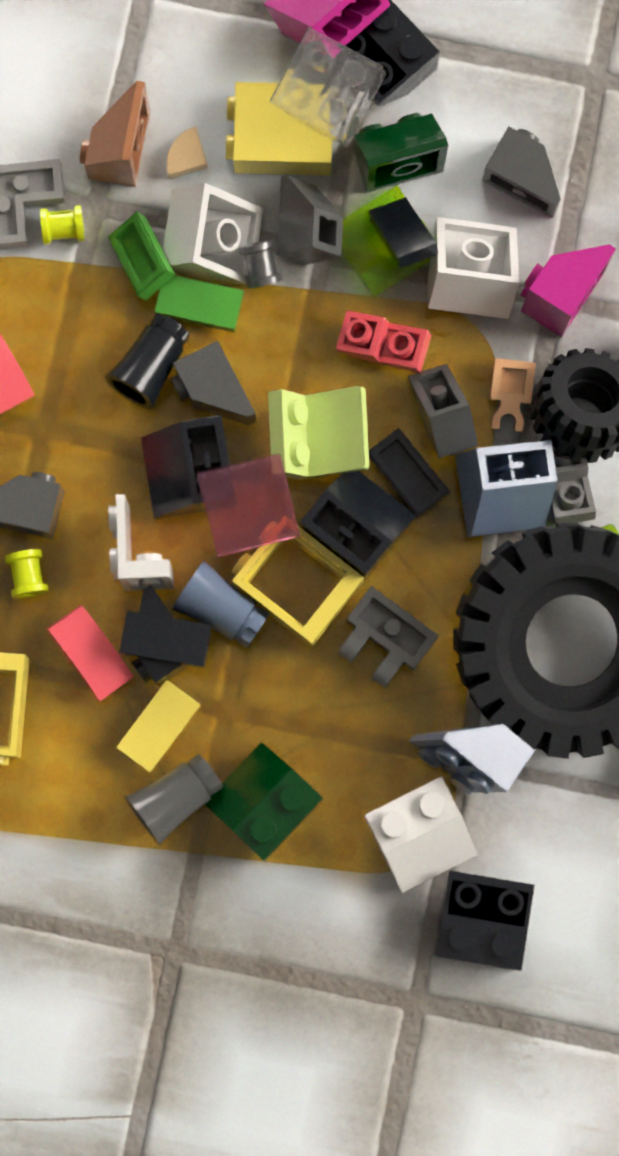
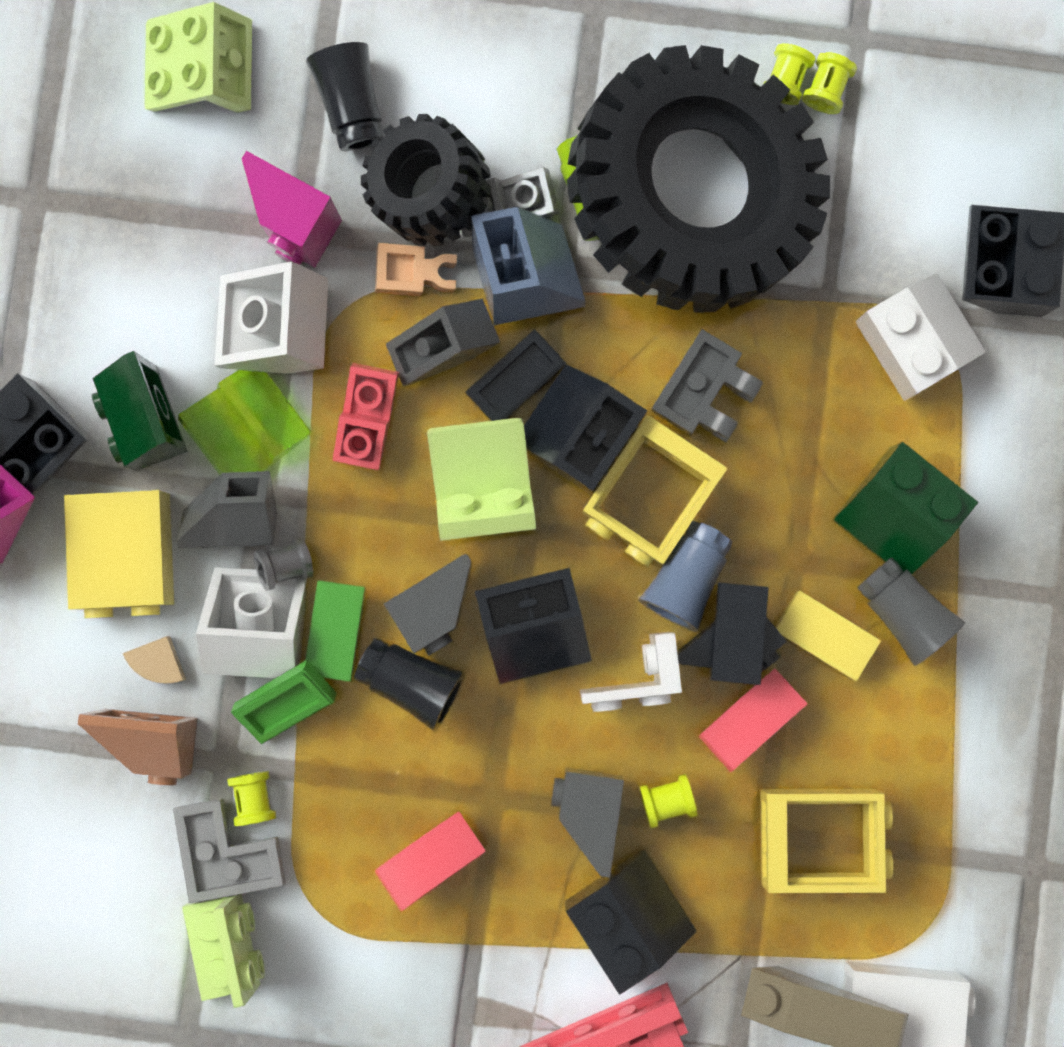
camera: 90 degrees left, 5 degrees up
clear pink tile [197,453,300,557] -> none
clear slope [269,27,386,148] -> none
black tile [368,197,438,268] -> none
slope [409,724,535,794] -> none
dark grey slope [482,126,561,218] -> none

